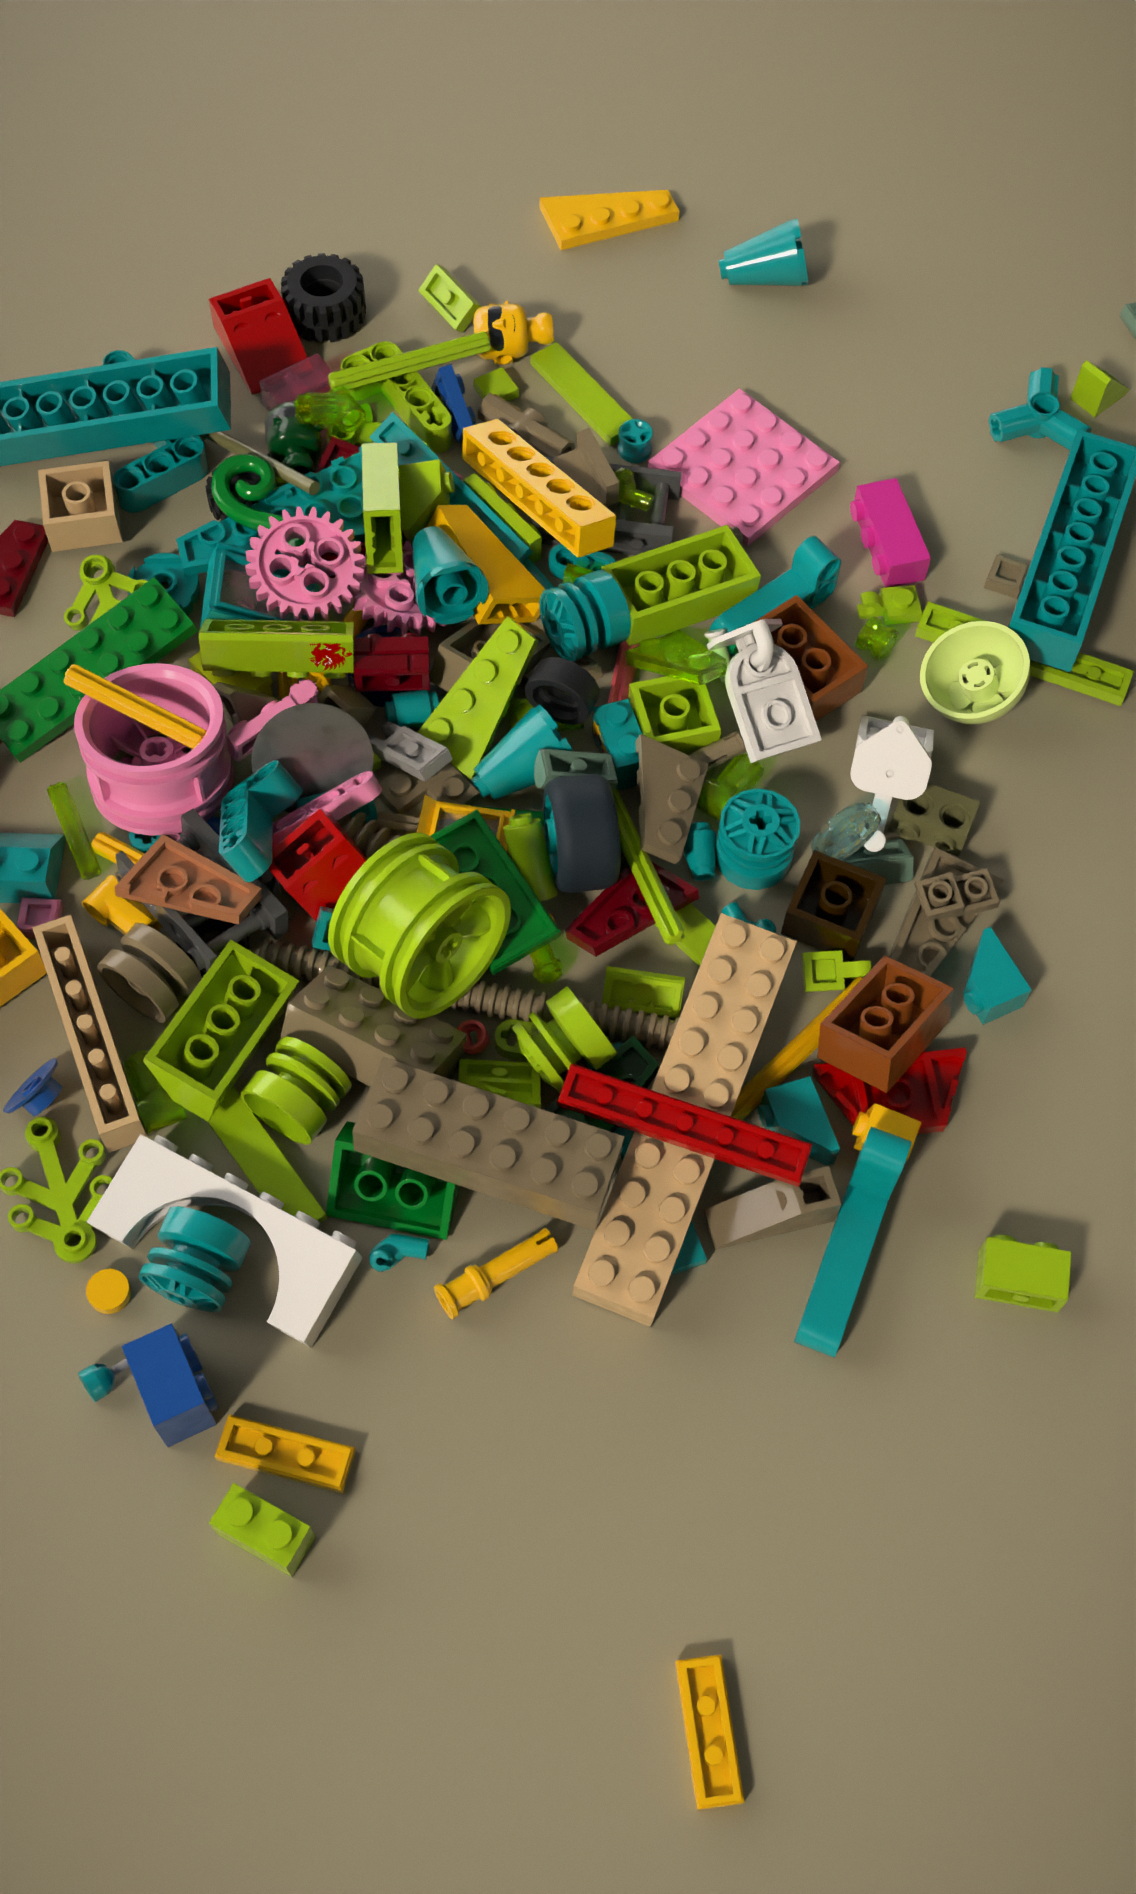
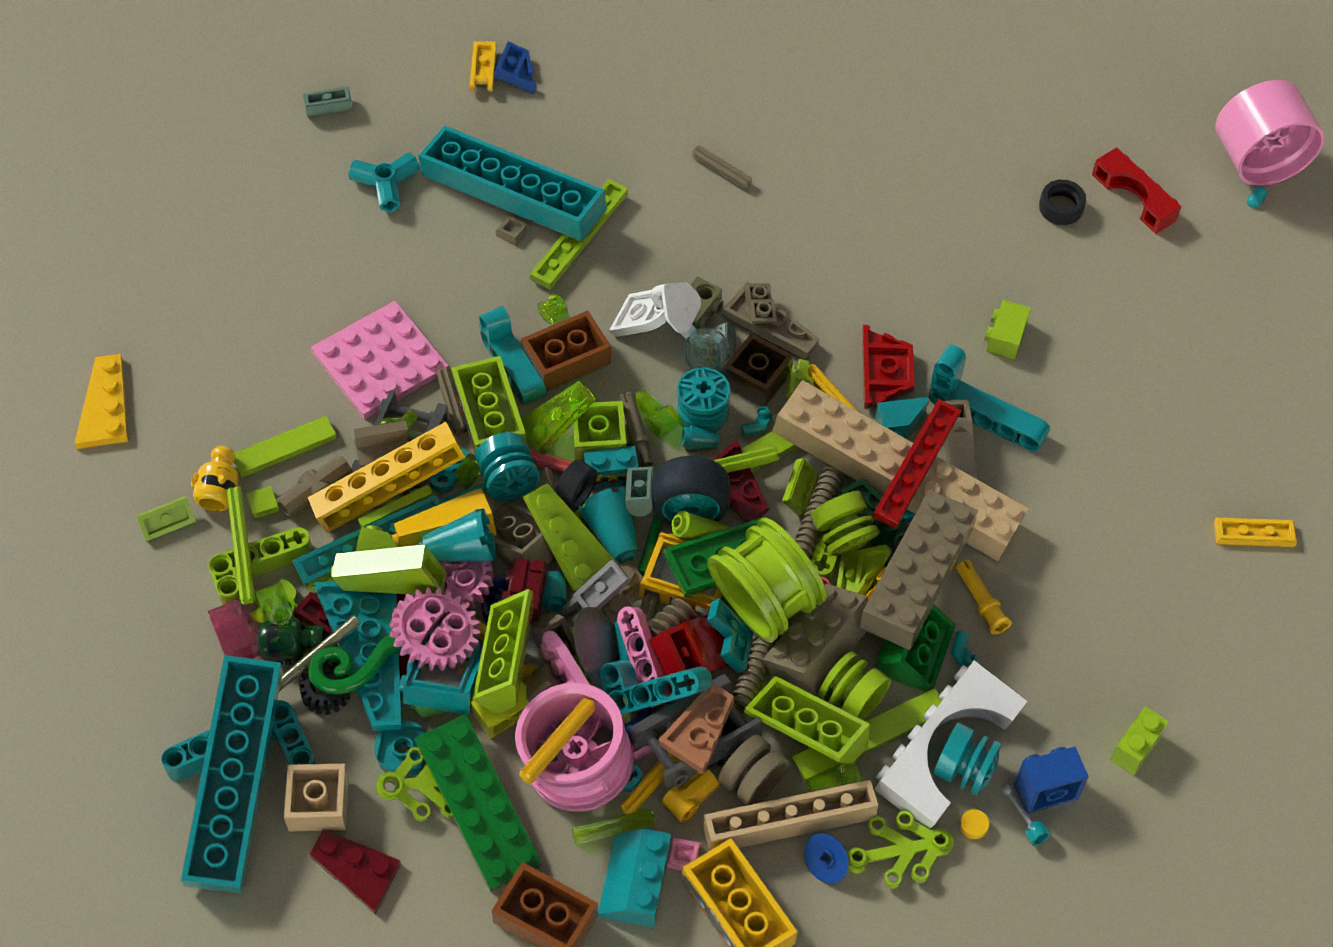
camera: 80 degrees left, 5 degrees down
red slope [209,278,313,395] -> none
yellow tile [214,1414,355,1494] -> none
black tyre [281,253,366,343] -> none
blue wing [431,364,476,443] -> none
teal wheel [618,419,653,463] -> none
dark tan wing [635,734,708,864] -> none
white plate [704,619,822,763] -> none
teal cone [718,218,808,286] -> none
dark orange brick [817,955,954,1093] -> none
dark pink brick [850,478,931,587] -> none
yellow brick [852,1103,922,1162] -> none
lime plate [856,585,923,625] -> none
yellowish green piece [920,621,1030,724] -> none
teal slope [963,927,1032,1025] -> none
lime slope [1070,360,1130,418] -> none

